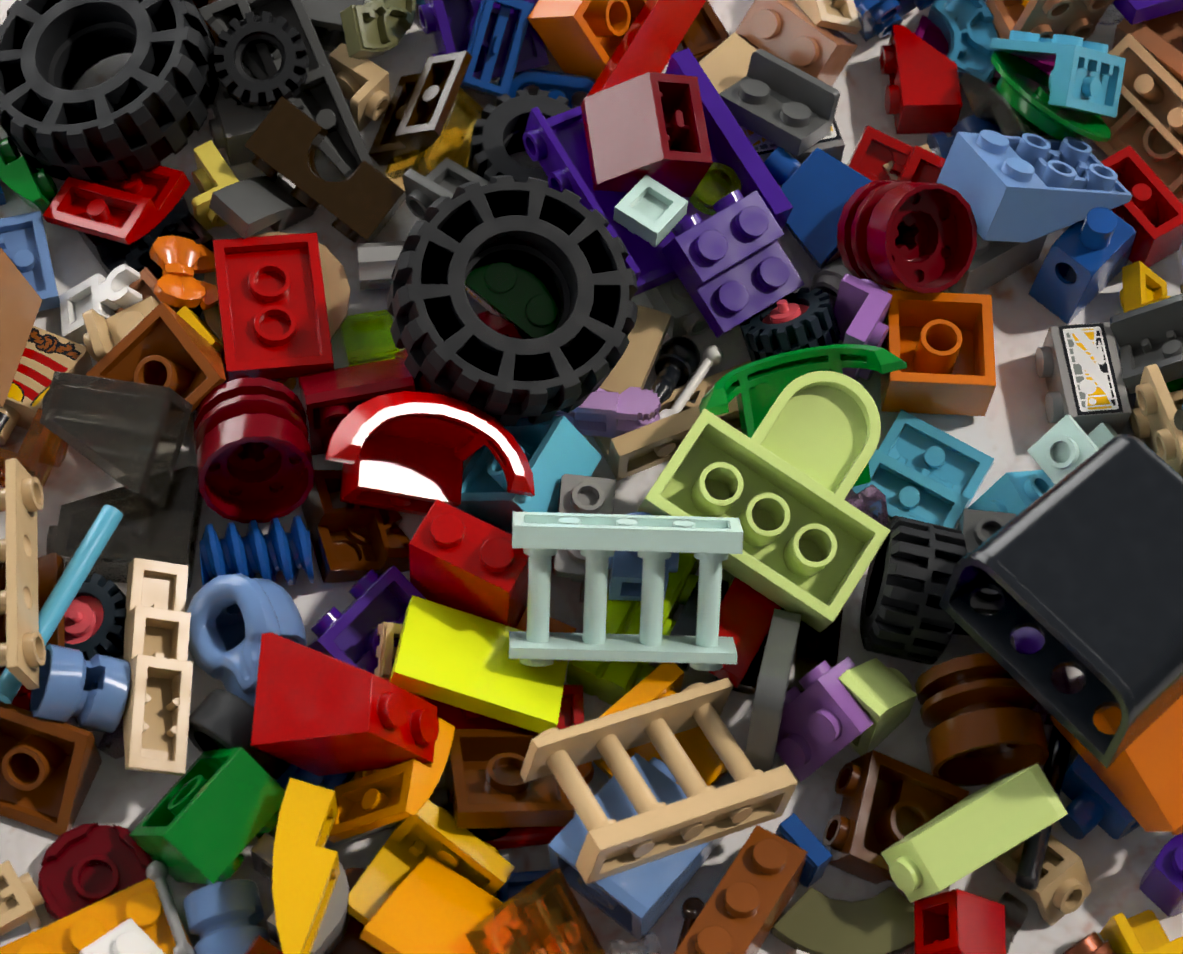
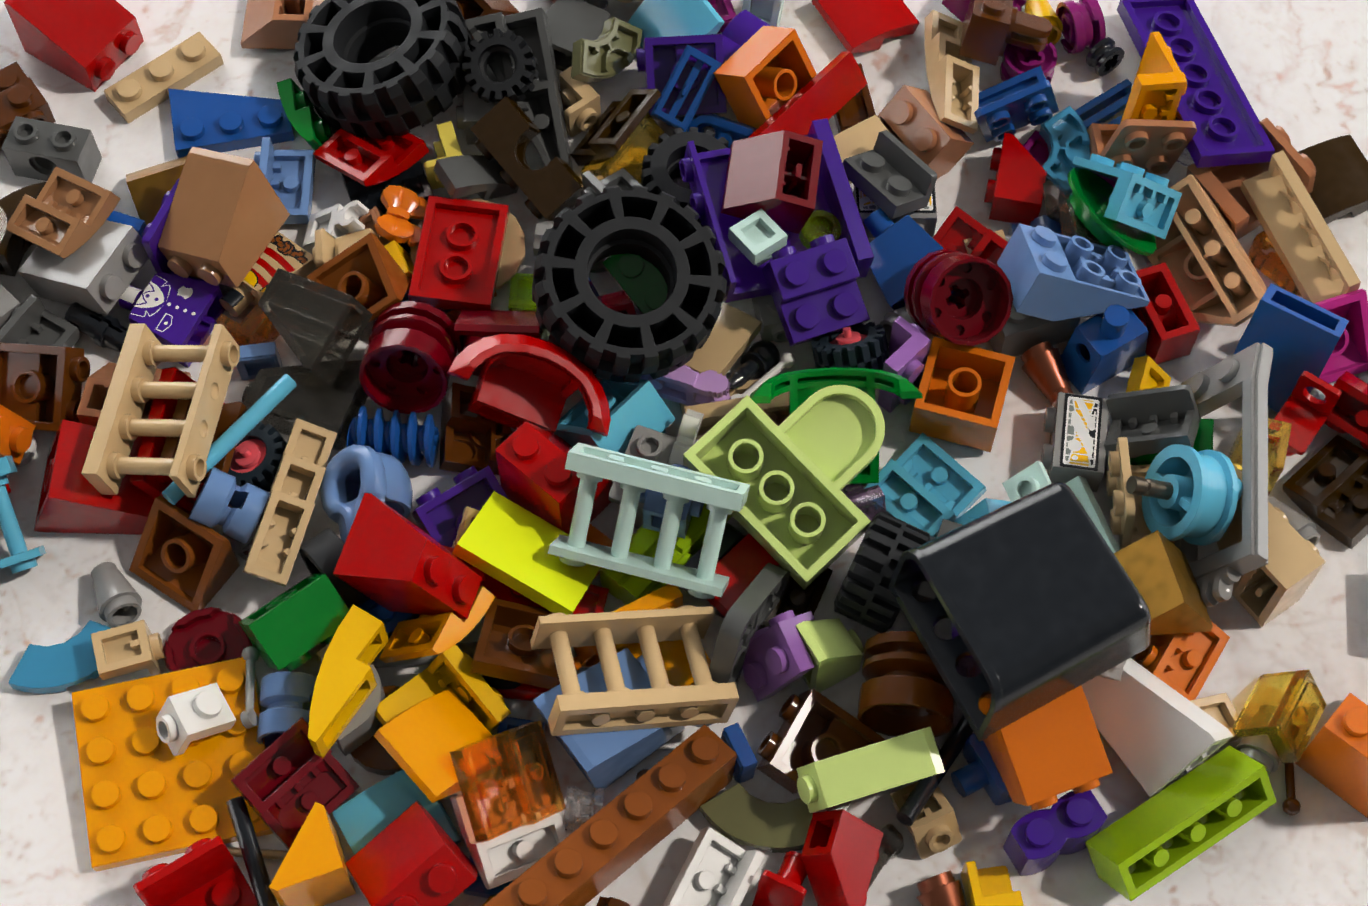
camera: 20 degrees right, 0 degrees up
none -> medium blue tile [237,342,283,380]
none -> white plate [668,409,704,465]
none -> copper cone [1020,341,1074,406]

